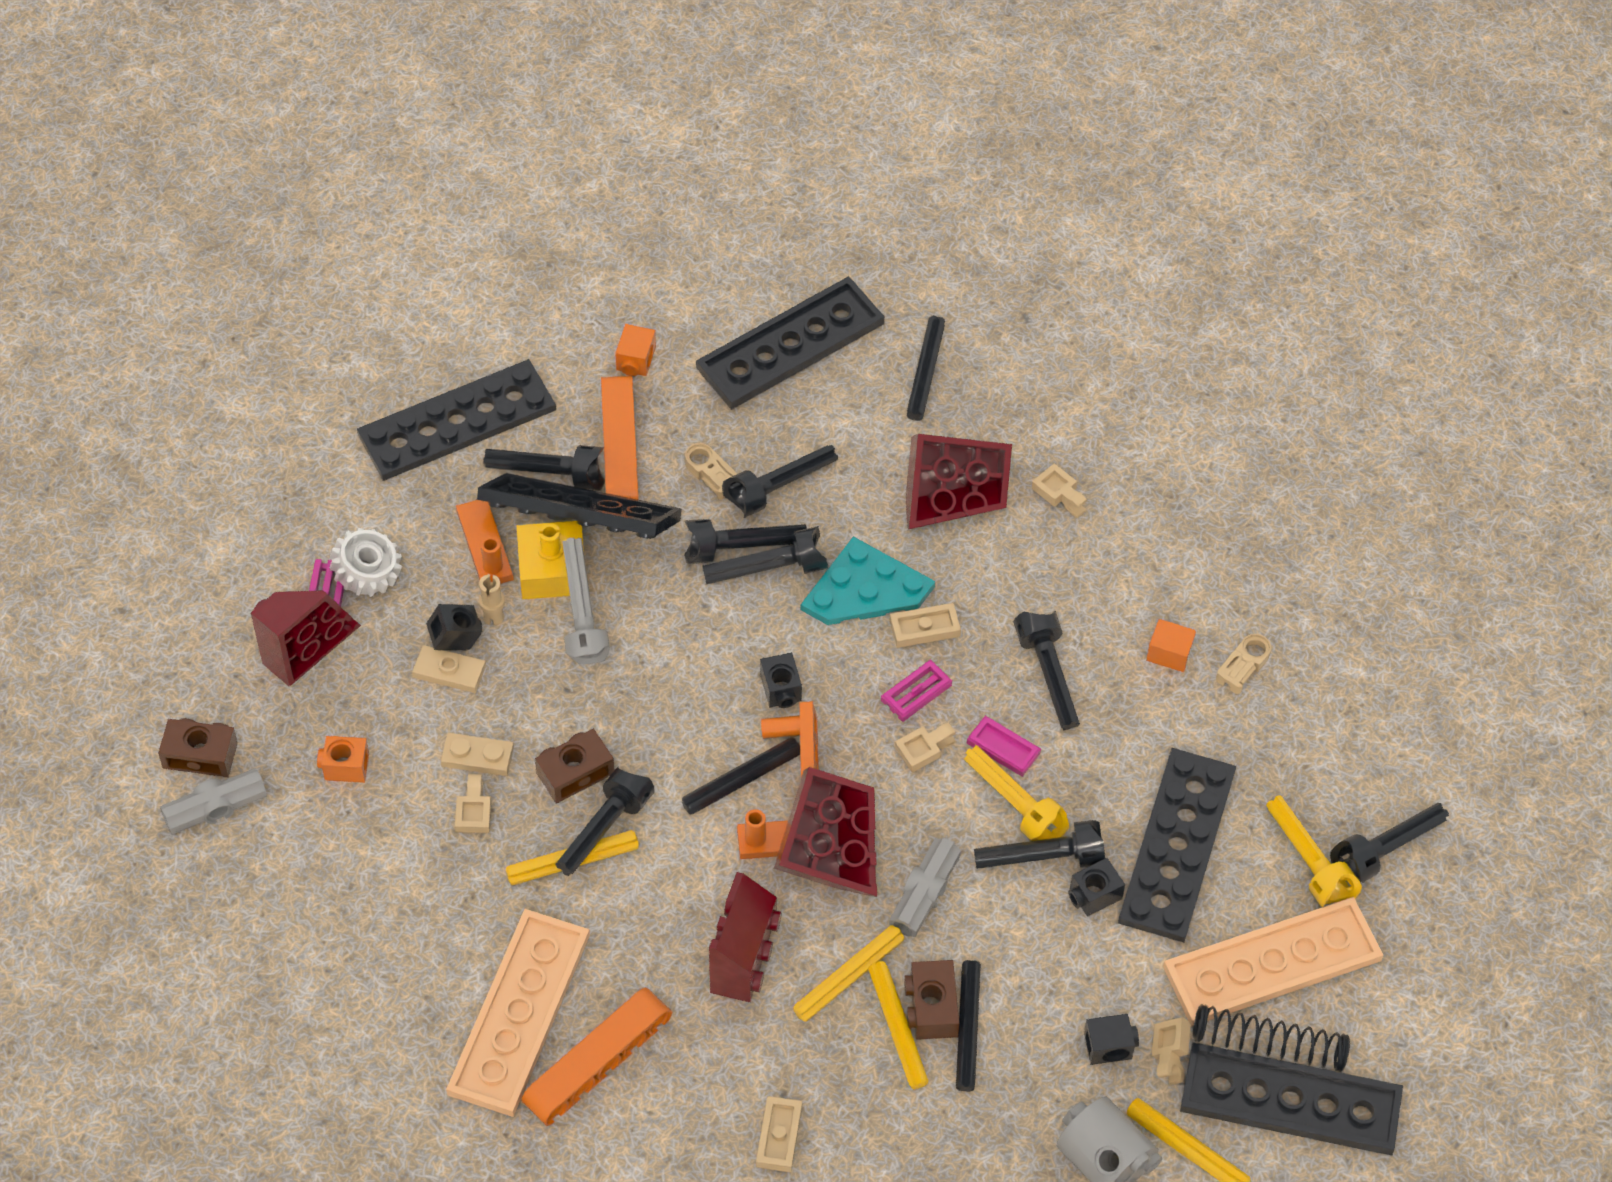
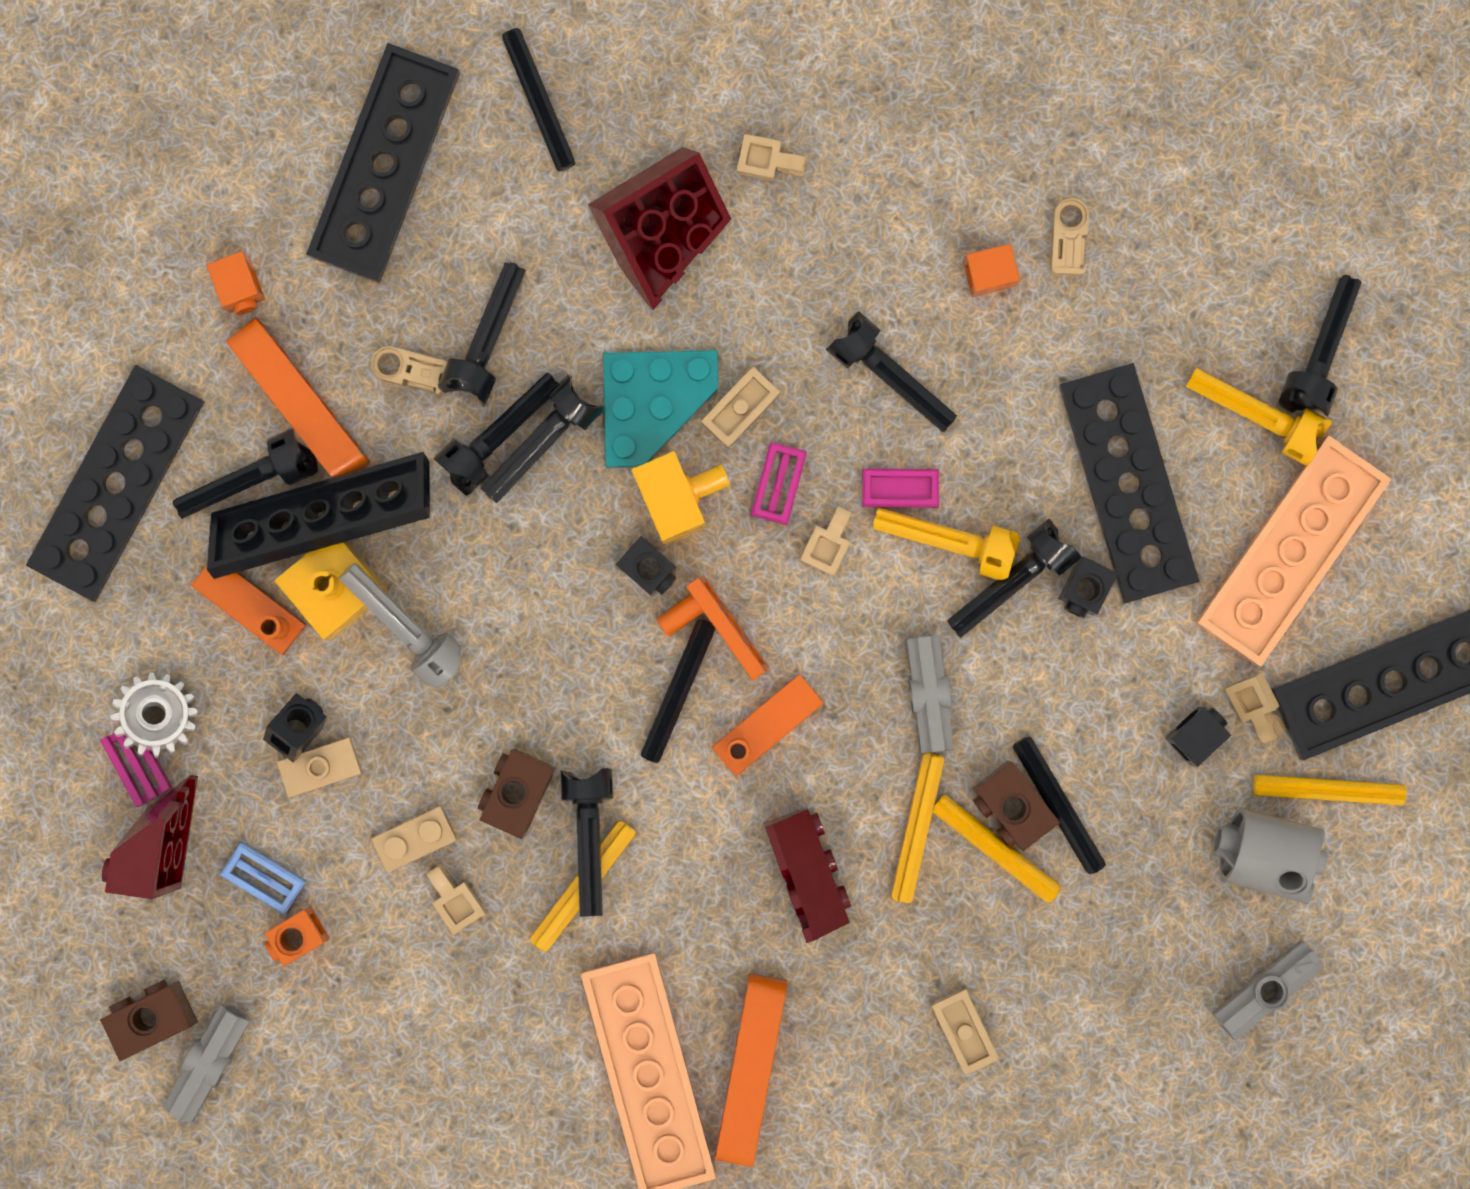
camera: 30 degrees left, 30 degrees up
tan pin [479,574,505,626] -> none
dark red wedge [774,767,877,897] -> none
black piece [1193,1004,1350,1072] -> none
none -> light blue tile [220,842,307,915]
none -> yellow brick [631,451,731,546]

